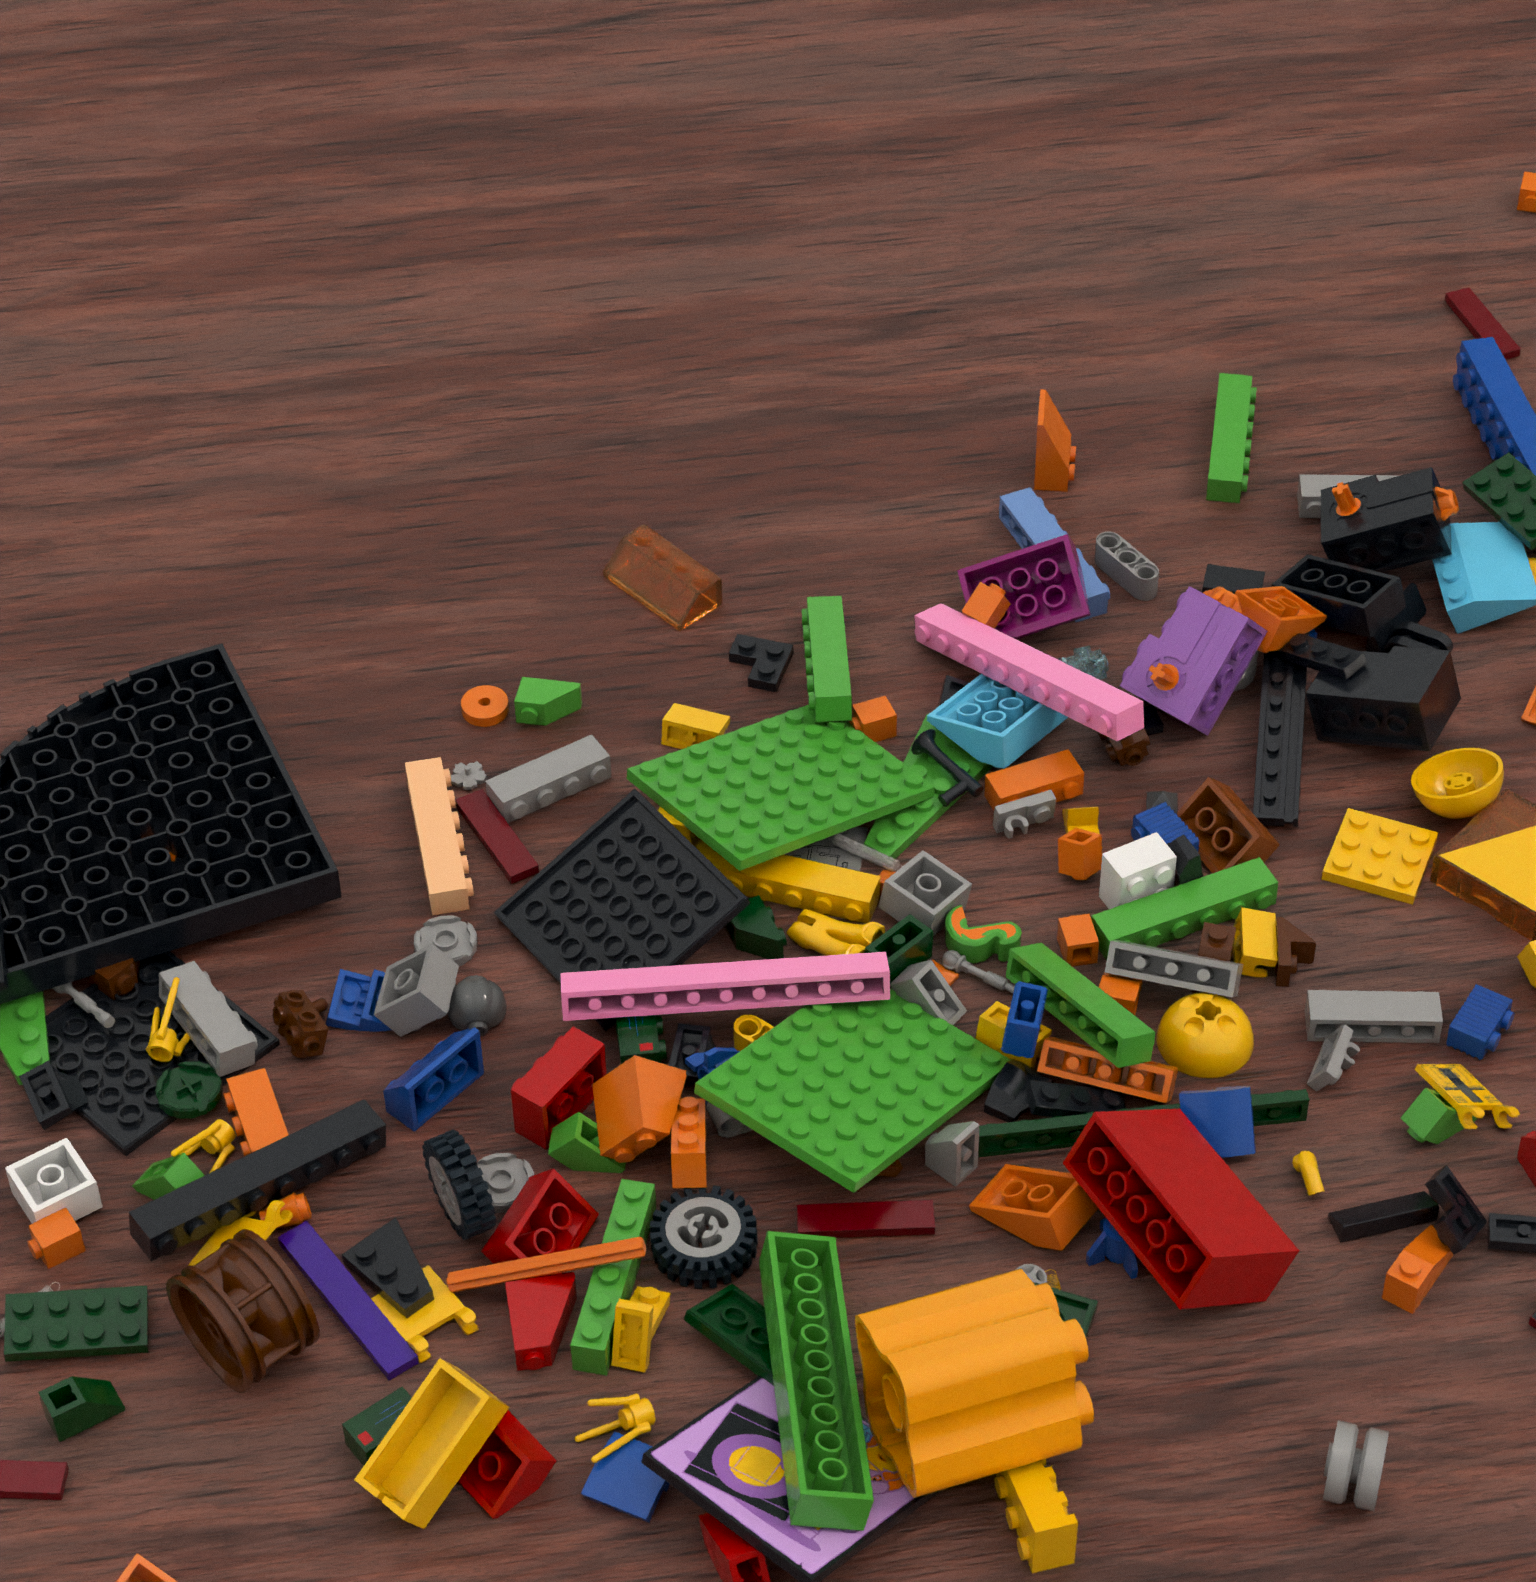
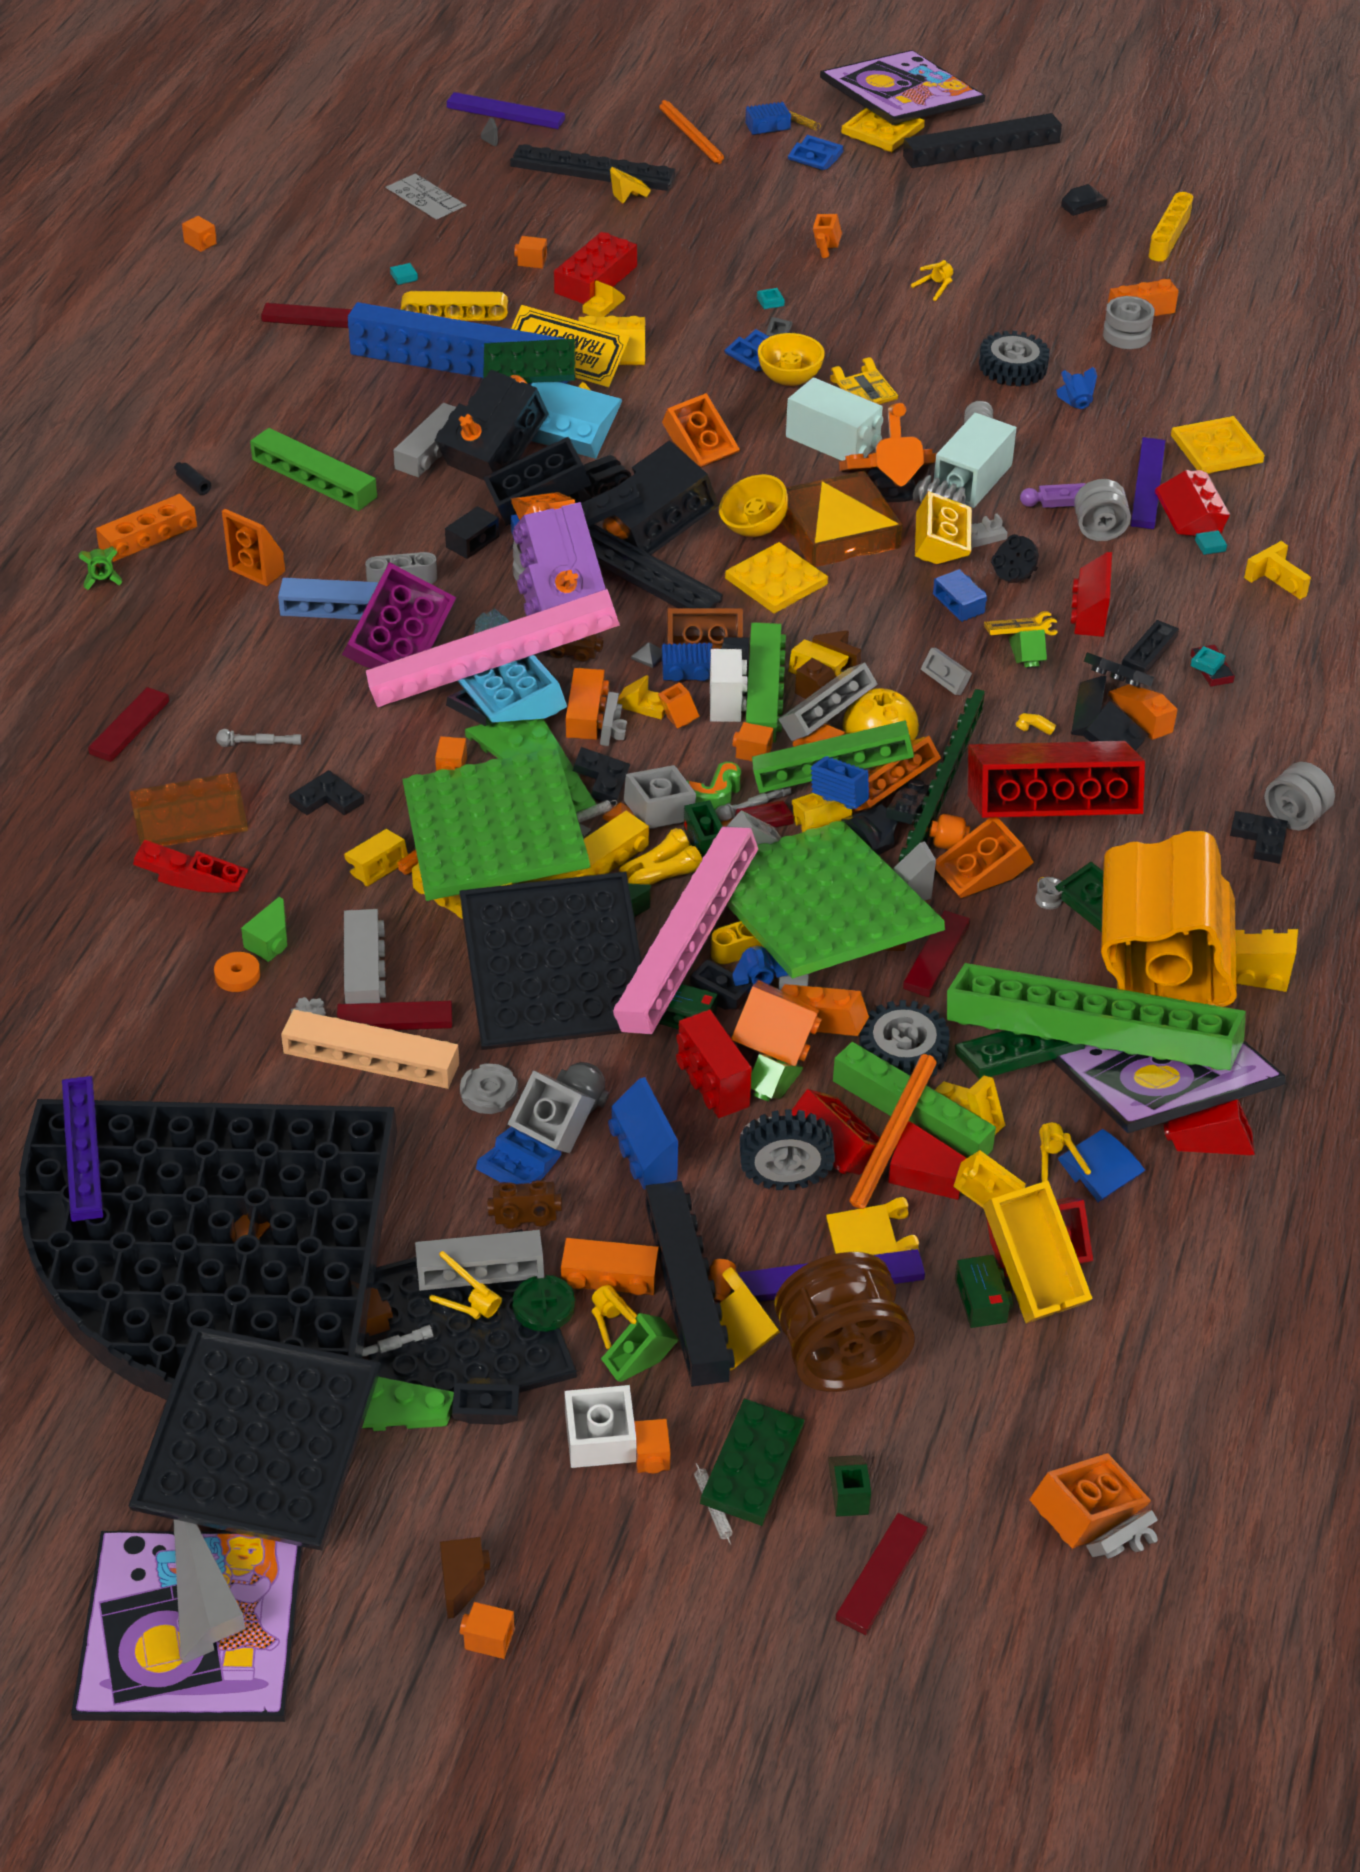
camera: 65 degrees left, 0 degrees up
black wing [342,1217,434,1318] -> none
bright green brick [801,596,852,722] -> none
black piece [911,729,983,807] -> none
orange brick [961,582,1011,629] -> none
blue brick [1086,1218,1138,1279] -> none
blue slope [1179,1086,1256,1158] -> none
light grey brick [1305,990,1443,1043] -> none
none -> dark purple tile [62,1076,103,1221]
none -> bright green brick [78,546,122,590]
none -> dark red tile [88,687,169,762]
none -> orange brick [96,494,197,562]
none -> red slope [133,839,248,893]
none -> black cylinder [174,462,211,495]
none -> light grey piece [216,729,301,747]
none -> black plate [572,747,630,805]
none -> dark red tile [735,800,795,828]
none -> orange head [929,814,970,850]
none -> yellow hinge [953,1150,1026,1209]
none -> black plate [1082,701,1148,751]
none -> black plate [1230,811,1288,864]

